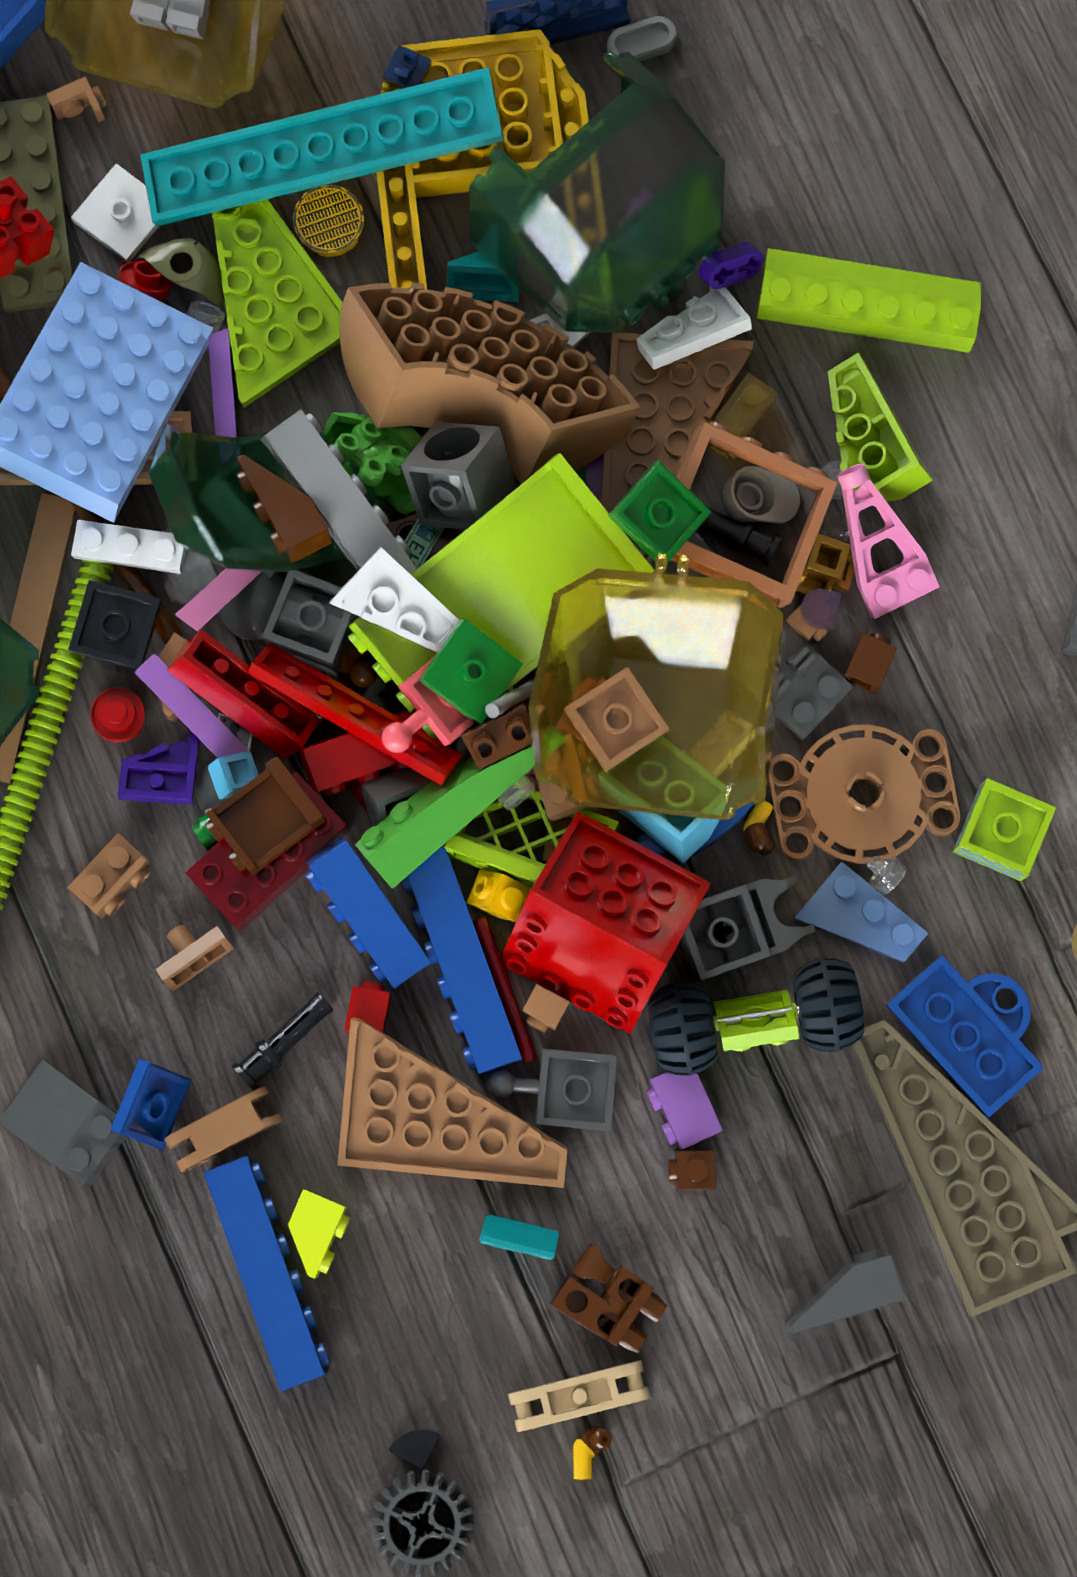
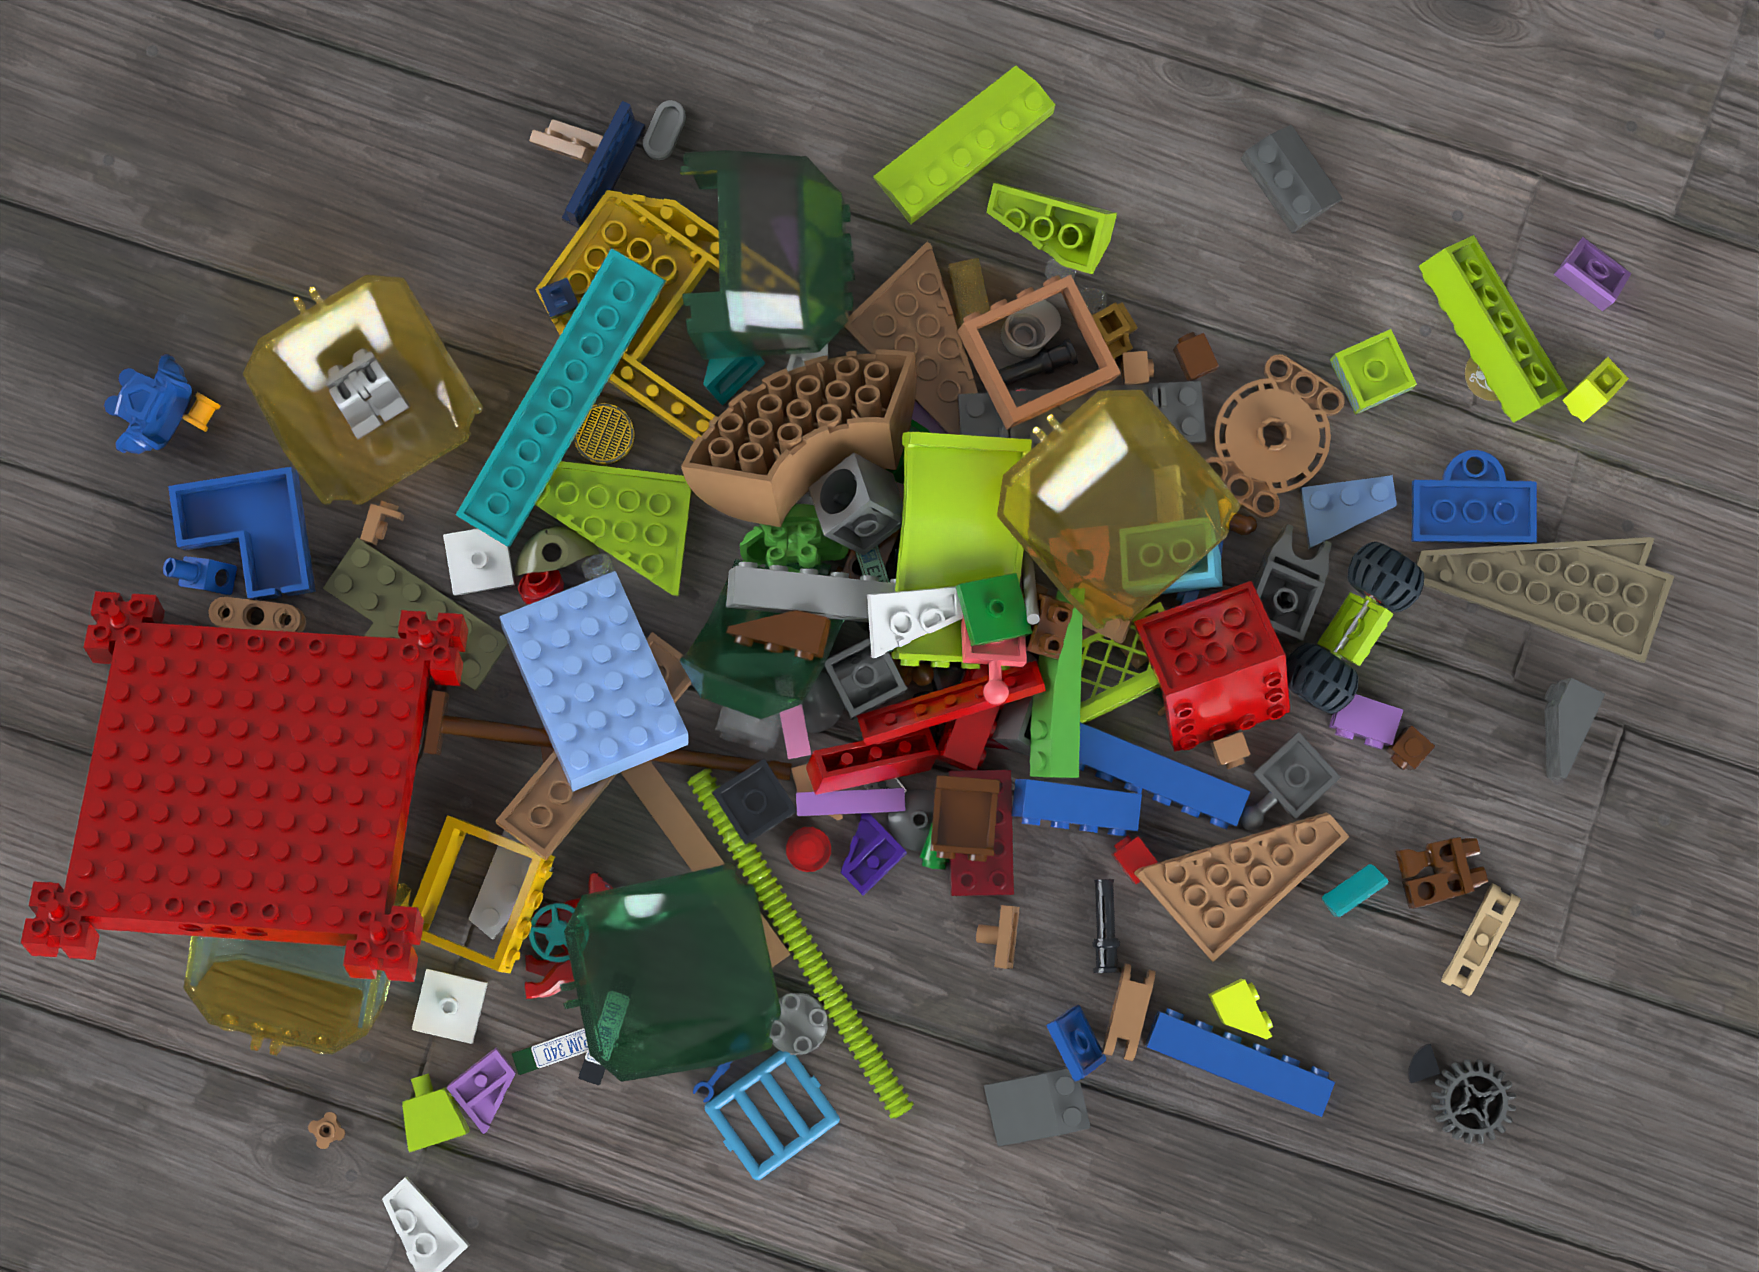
camera: 50 degrees left, 5 degrees up
medium nougat bracket [67,833,152,919] -> none
white plate [71,519,188,574] -> none
medium lavender sticker [208,328,238,460] -> none
medium azure slope [208,751,259,800] -> none
yellow brick [466,869,531,922] -> none
dark red bar [472,917,537,1063] -> none
clear tile [498,776,535,810] -> none
medium nougat plate [563,667,670,773] -> none
arm [573,1426,612,1479] -> none
green plate [608,460,711,568] -> none
white wing [637,286,752,370] -> none
dark purple beam [699,242,764,290] -> none
clear purple tile [800,589,841,631] -> none
bright pink plate [837,464,939,619] -> none
clear tile [867,856,907,895] -> none

